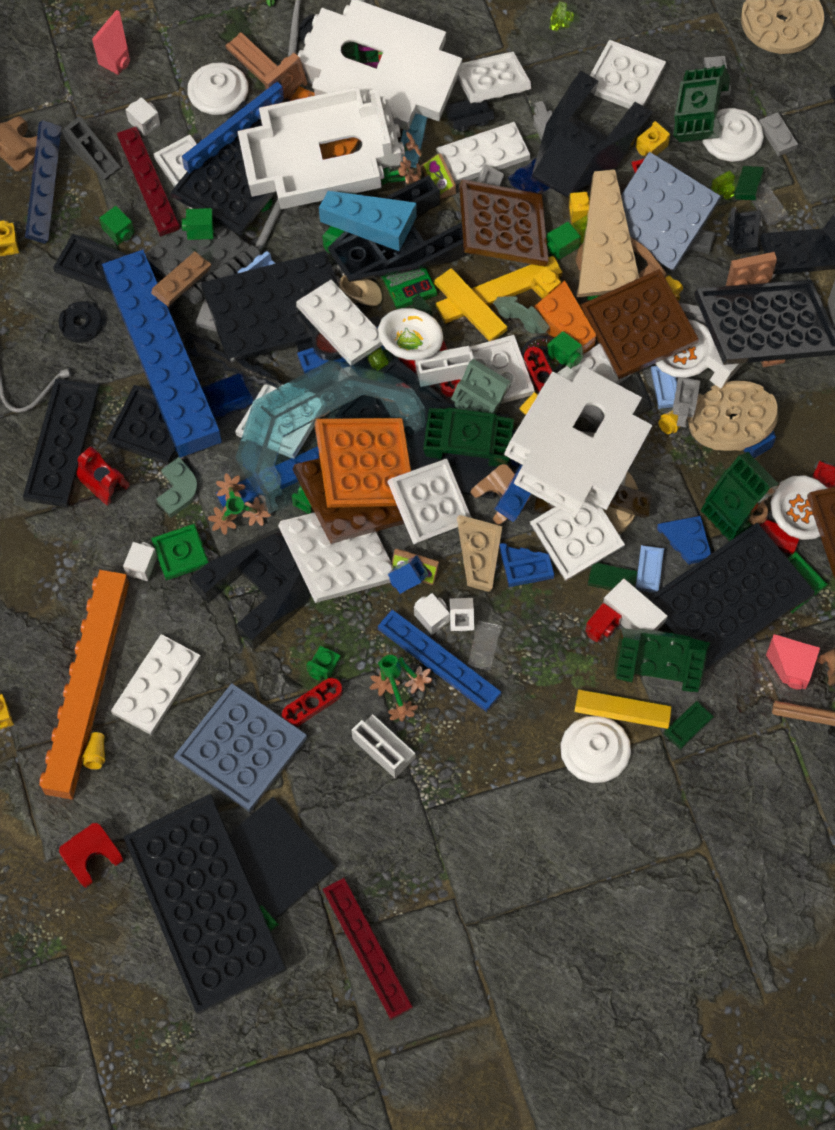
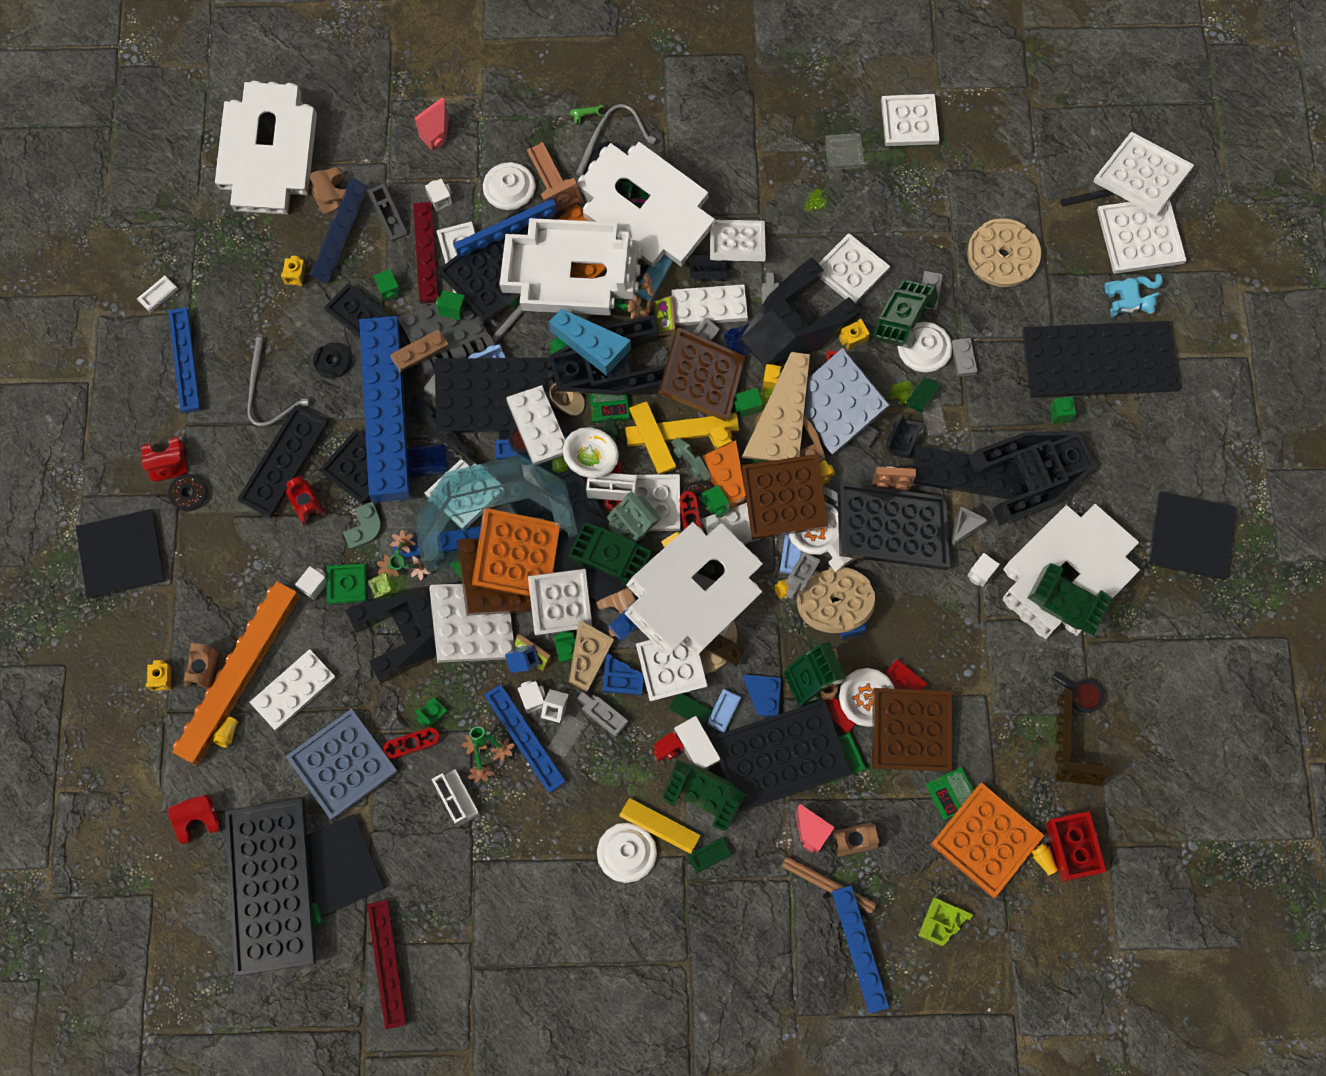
camera: 15 degrees right, 5 degrees up
none -> medium nougat piece [183,643,218,689]
none -> clear neon green tile [368,573,395,598]
none -> green bracket [554,631,575,663]
none -> light grey hinge [577,692,628,738]

